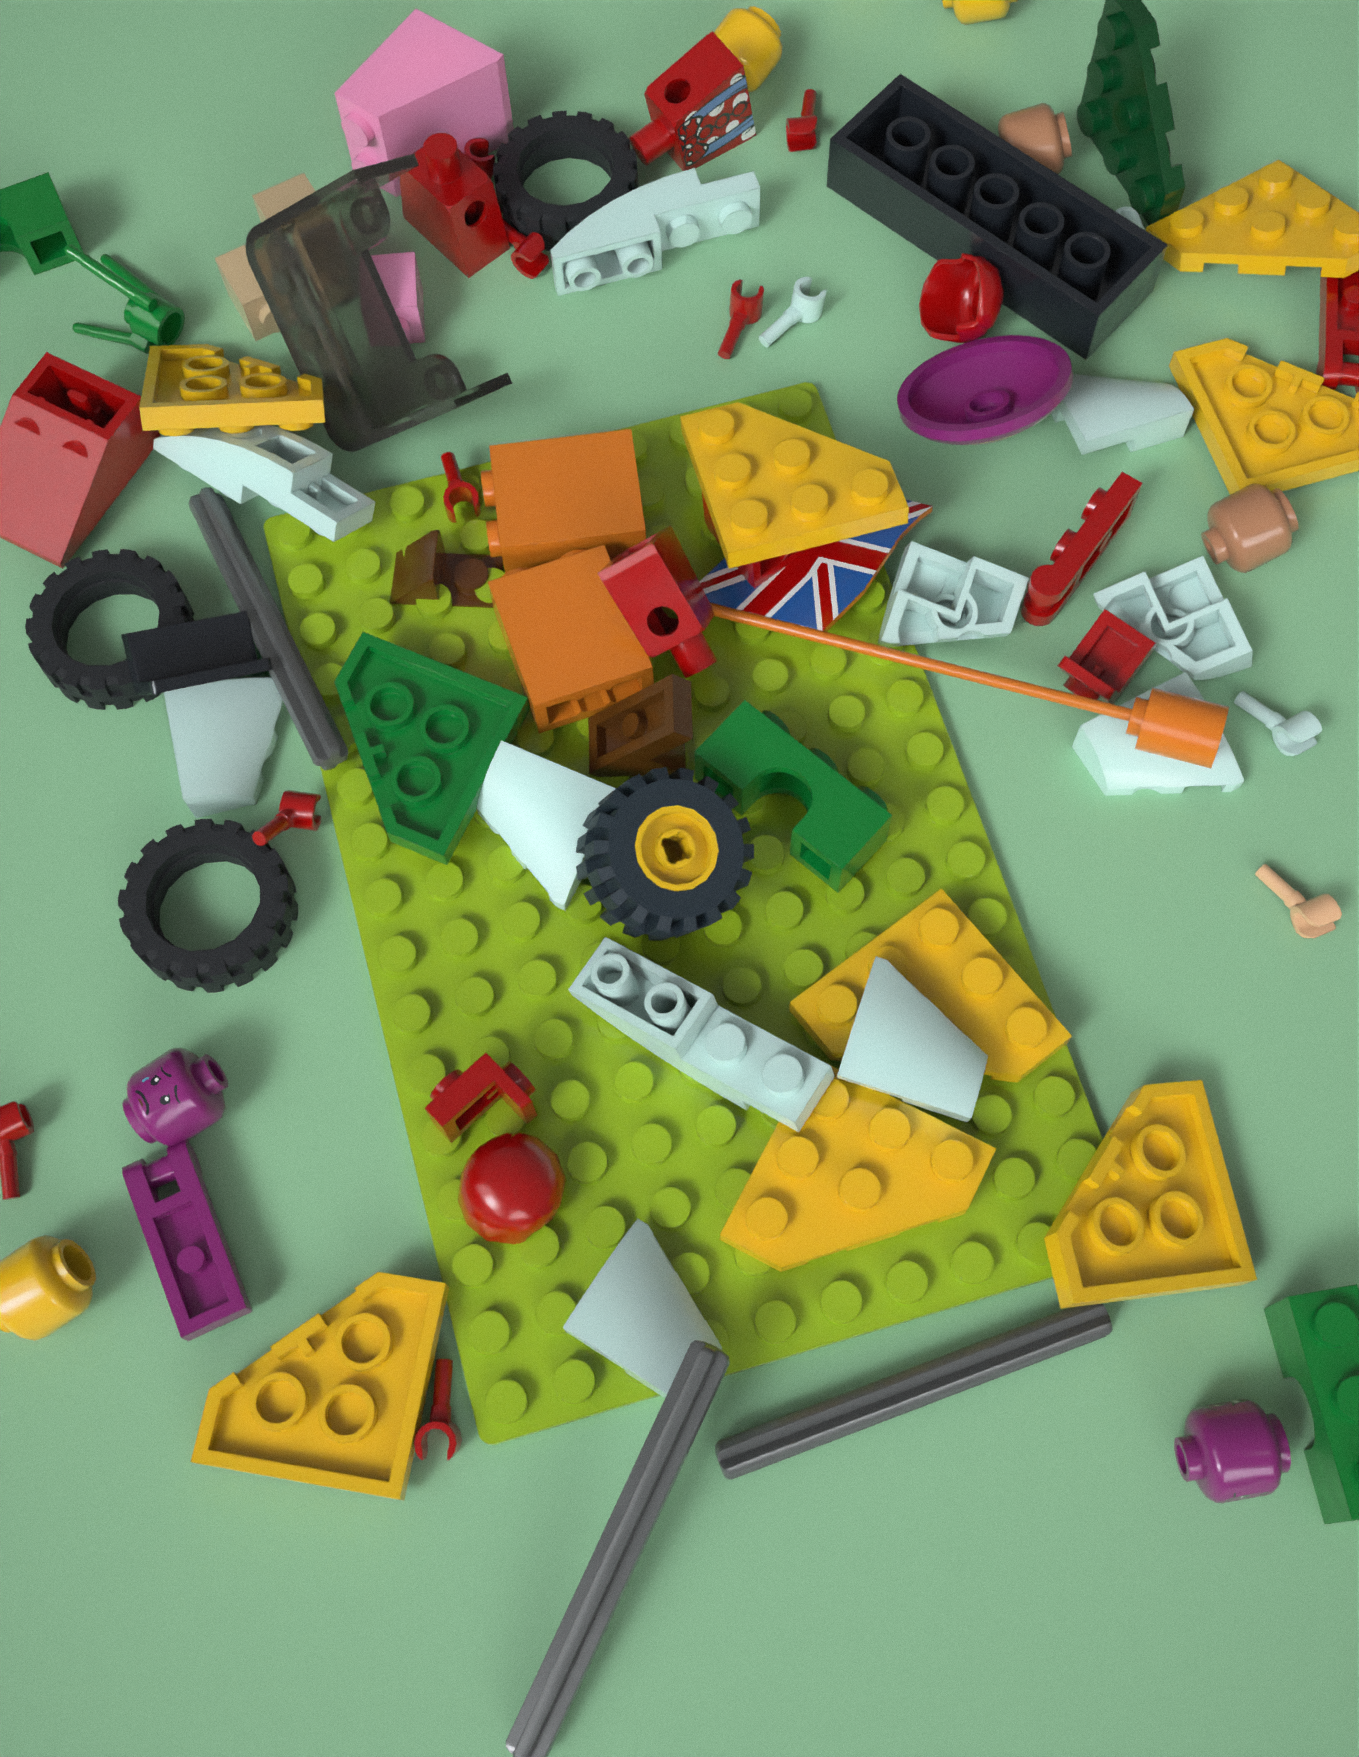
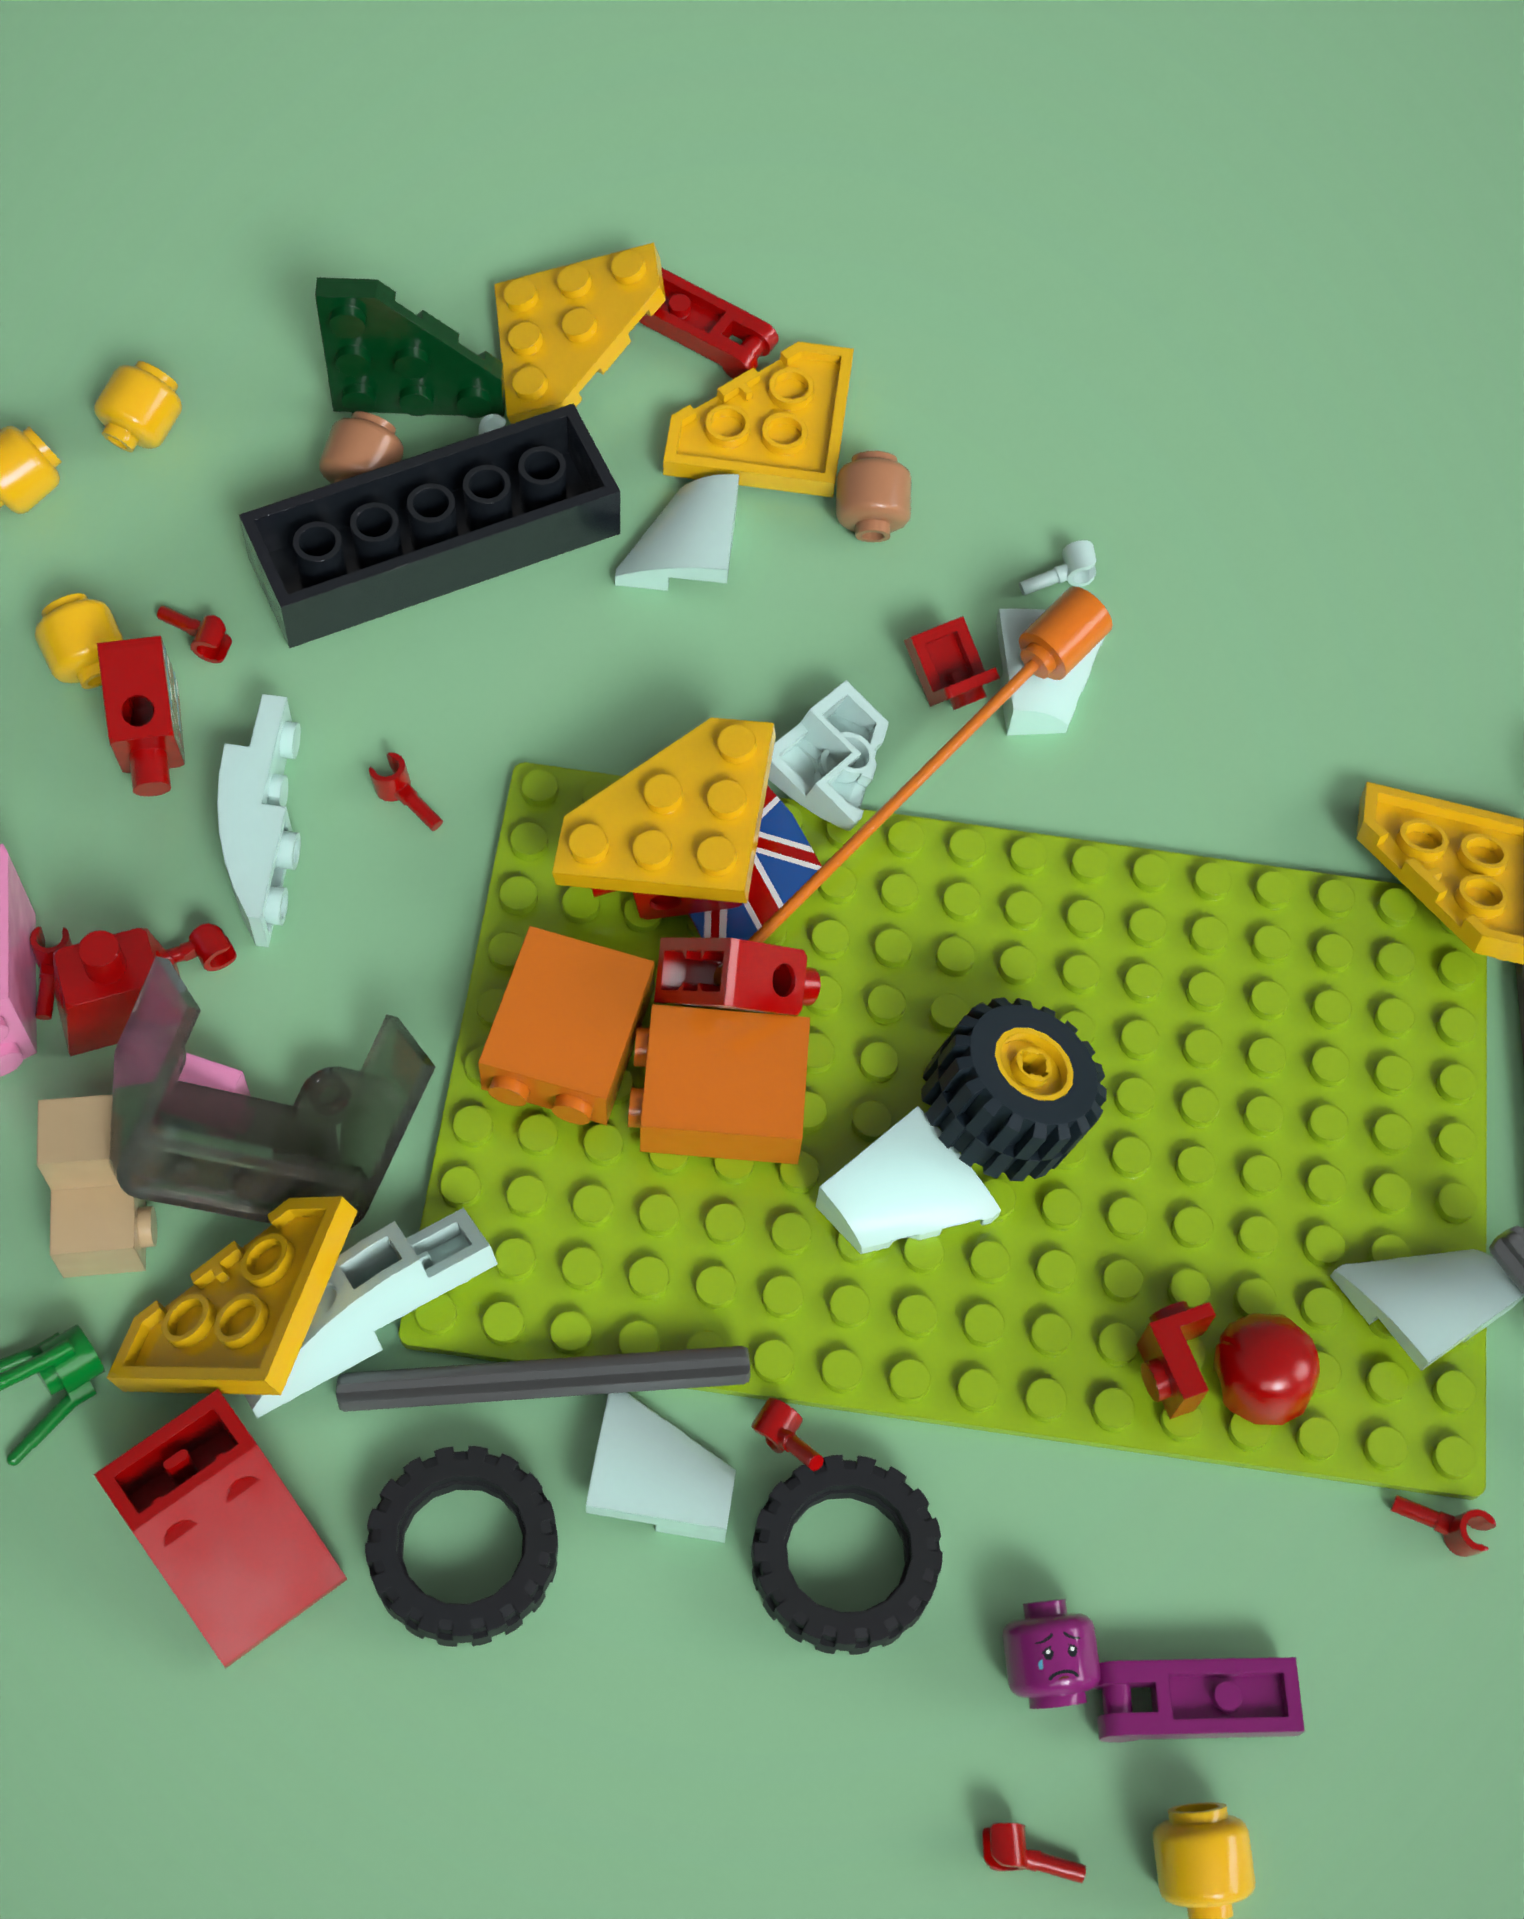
camera: 75 degrees left, 5 degrees down
black panel [121,611,273,695] -> none
yellow plate [190,1272,449,1501] -> none
green plate [334,632,530,865] -> none
reddish brown slope [390,530,503,608] -> none
red hand [441,452,481,523] -> none
black tyre [493,111,639,251] -> none
light aqua slope [568,937,835,1132] -> none
reddish brown slope [588,674,693,777] -> none
green arch [694,700,892,893] -> none
yellow plate [720,1063,996,1272] -> none
light aqua hand [759,277,827,347] -> none
yellow plate [789,888,1072,1083] -> none
light aqua slope [837,956,988,1122] -> none
magenta dish [897,335,1073,445] -> none
red hair [919,253,1004,343] -> none
red plate [1021,472,1143,626] -> none
light aqua slope [1093,556,1253,680] -> none
light nougat hand [1255,864,1342,938] -> none

